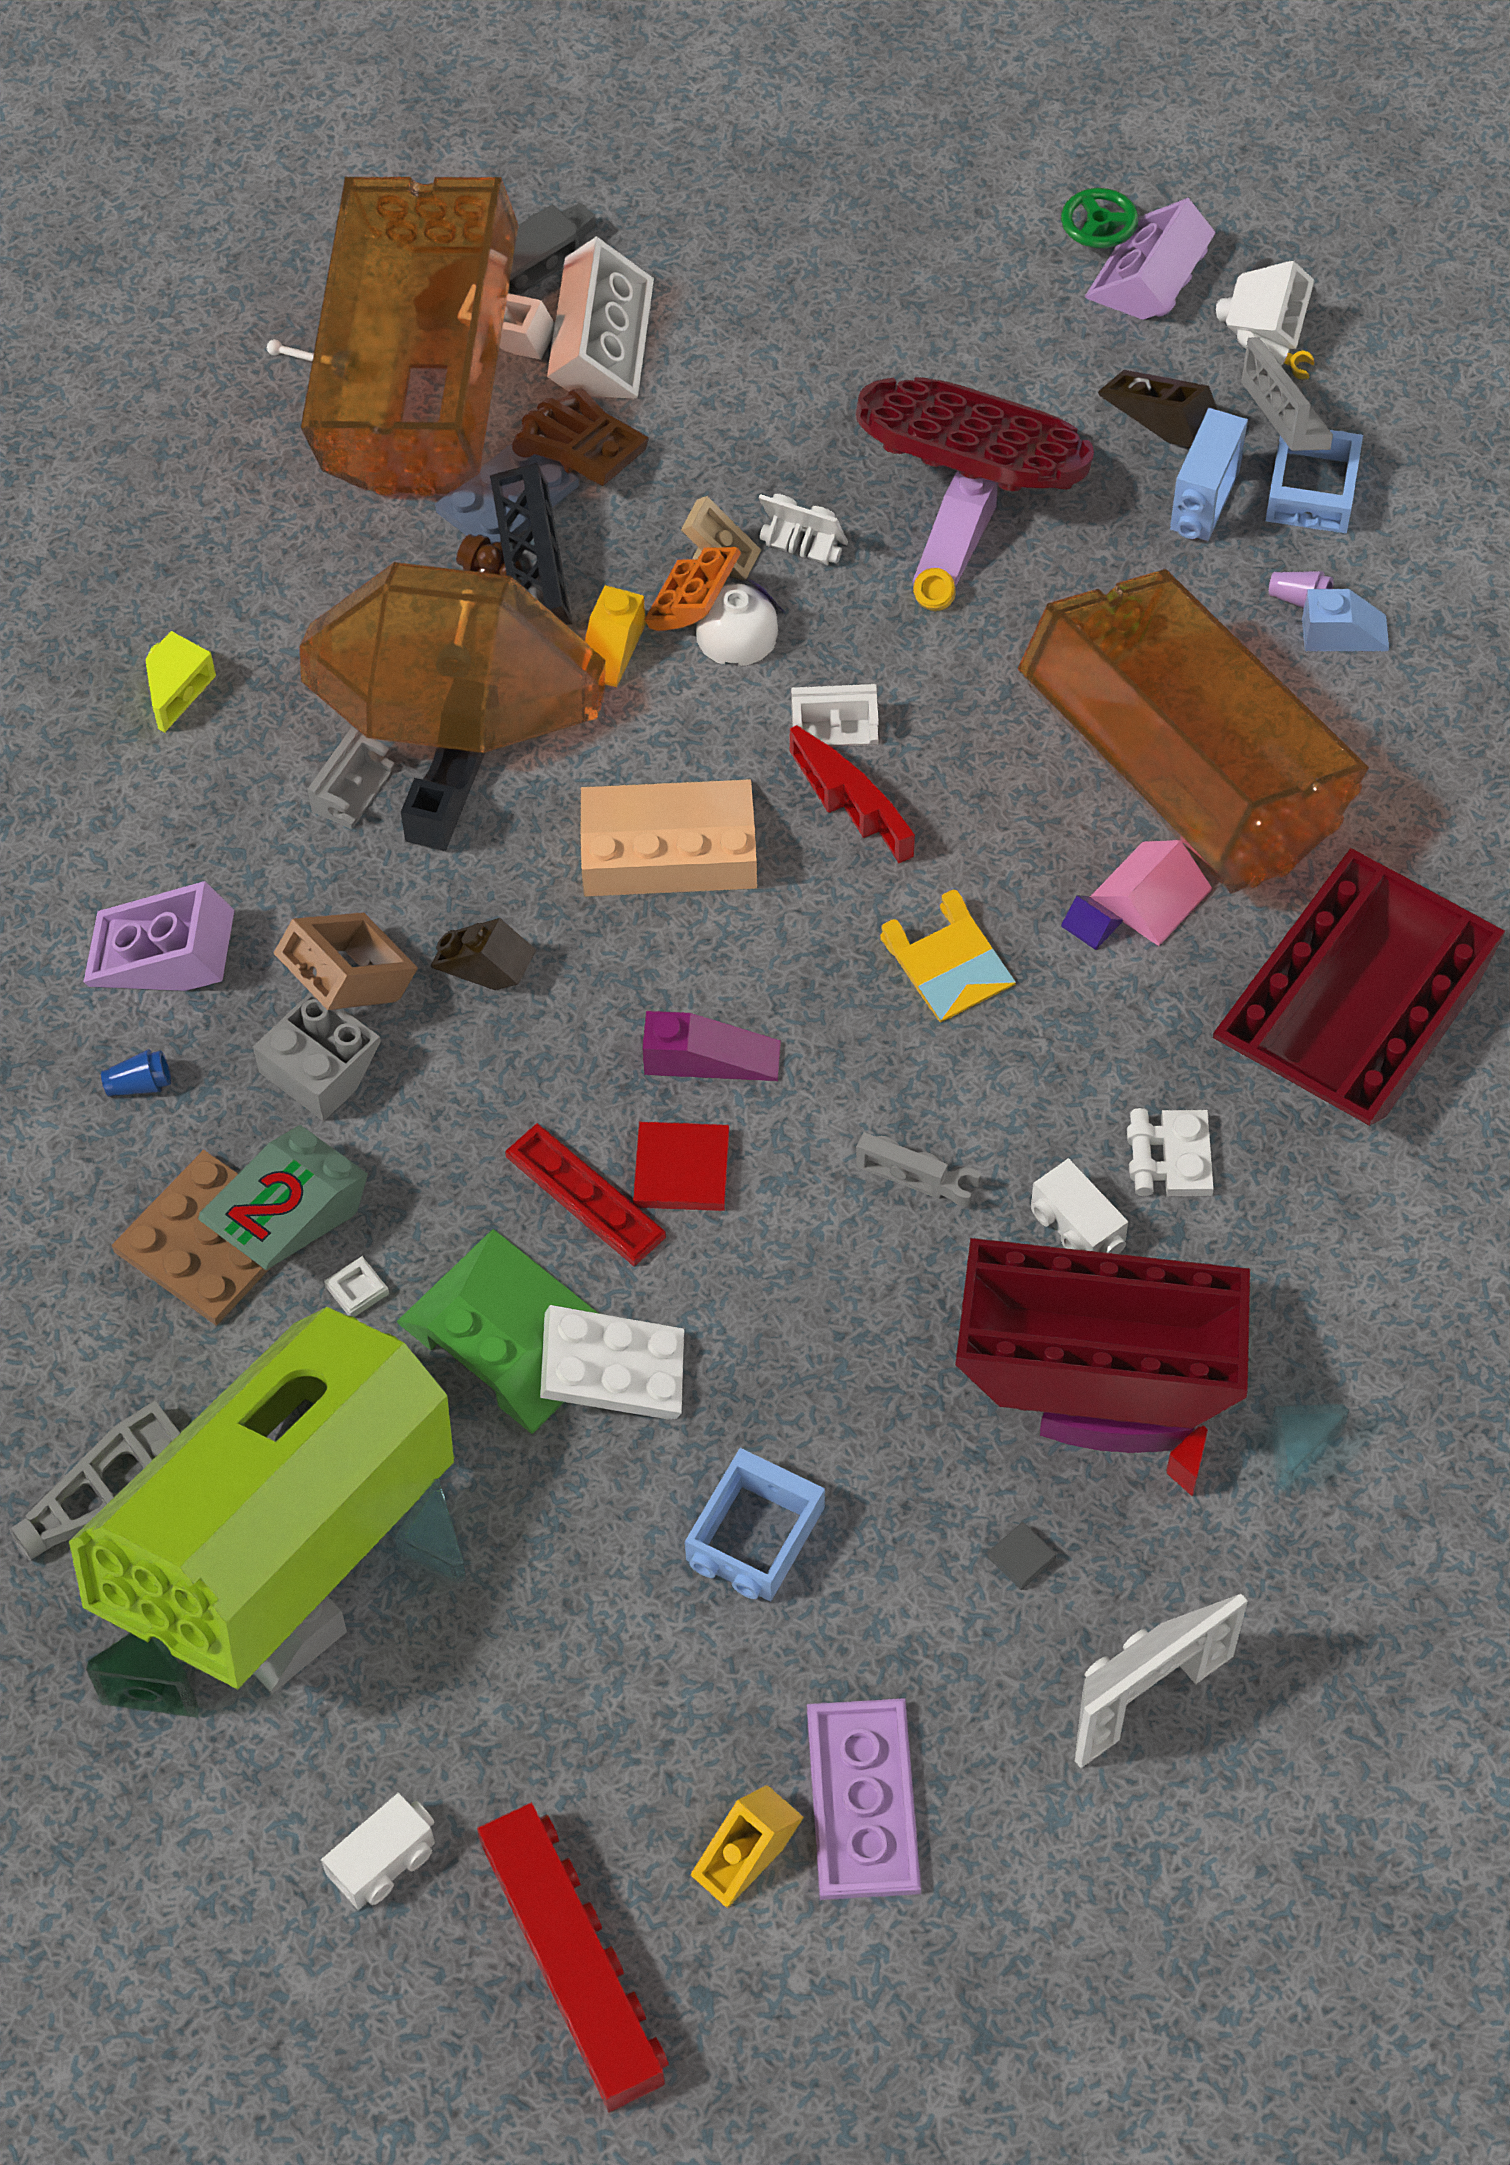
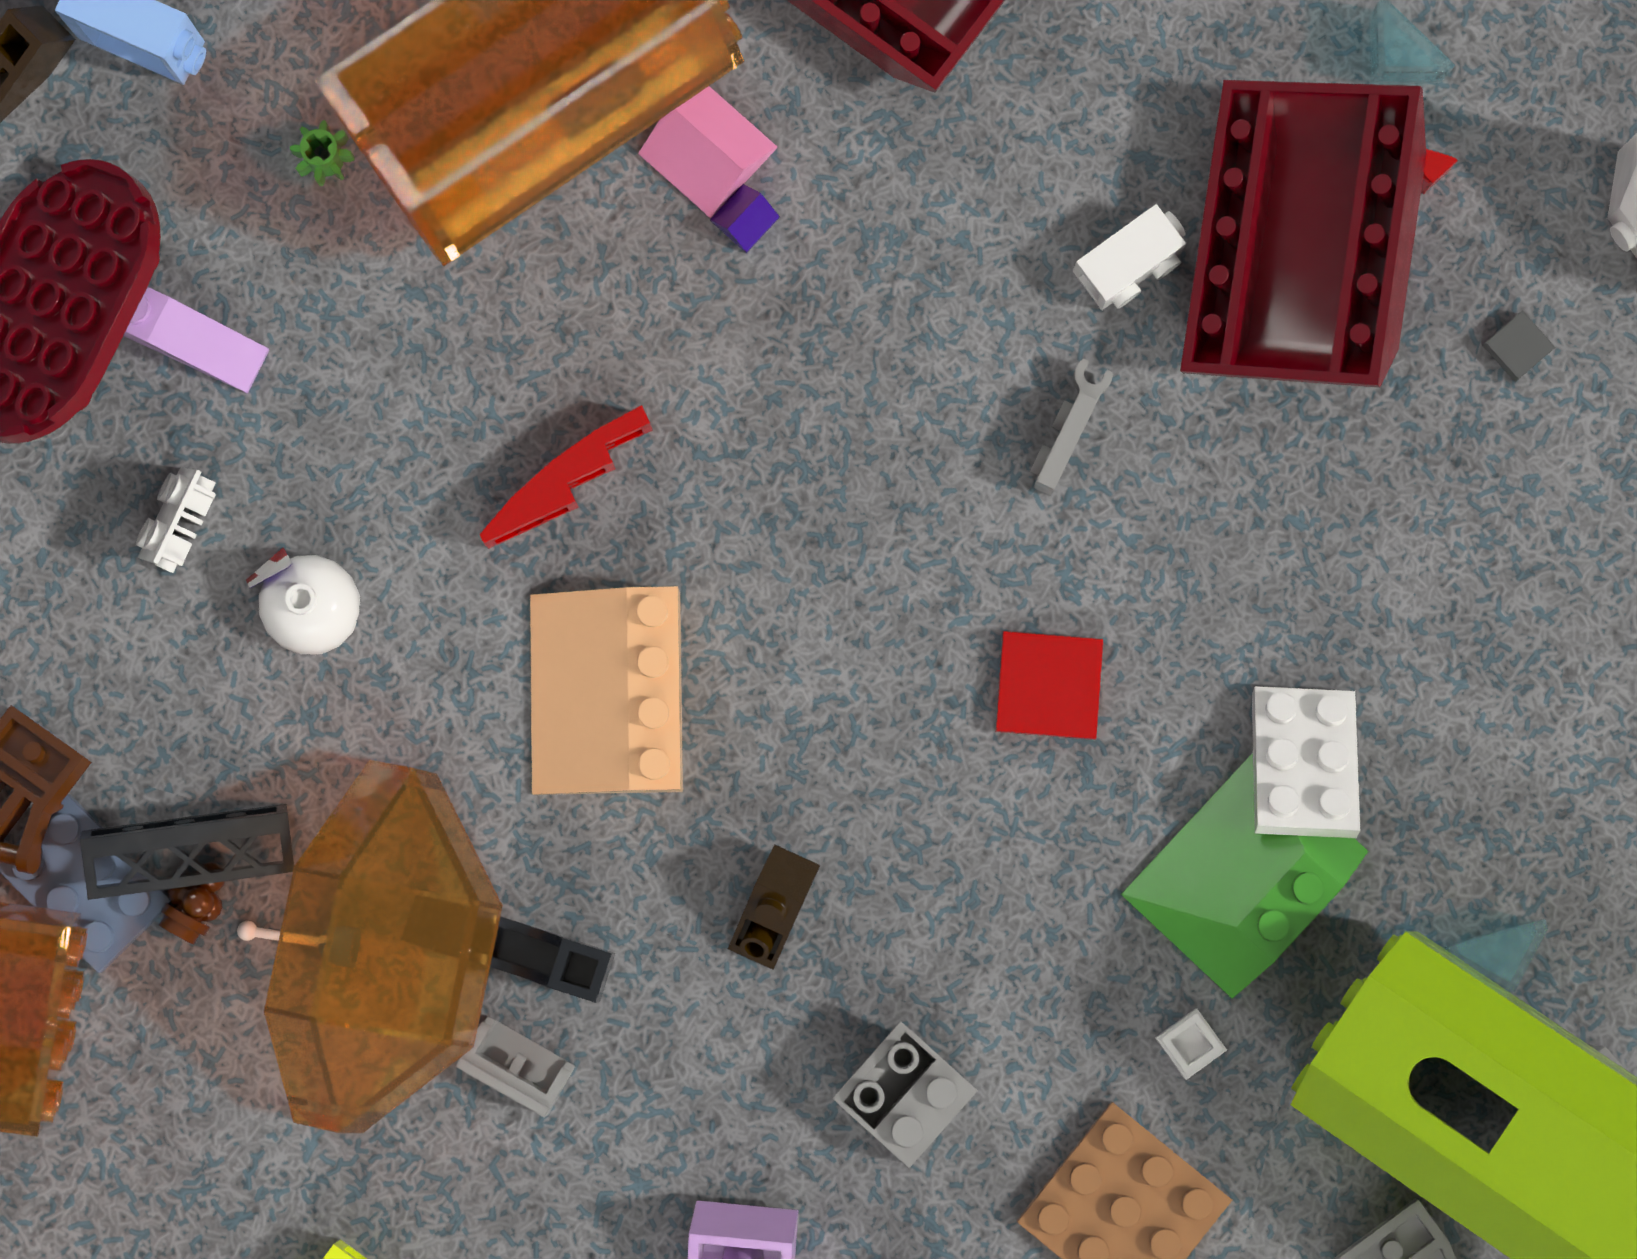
camera: 90 degrees left, 25 degrees up
sand green slope [198,1125,368,1270] -> none
medium nougat window [274,912,418,1010] -> none
red tile [505,1123,666,1267] -> none
yellow slope [578,585,646,687] -> none
magenta slope [642,1011,781,1081] -> none
orange slope [644,547,741,631] -> none
tan slope [681,496,761,581] -> none
light blue window [685,1448,825,1602] -> none
white hinge [791,684,878,747] -> none
yellow flag [880,889,1016,1023] -> none
yellow tile [913,568,956,611] -> none
white plate [1127,1108,1213,1196] -> none

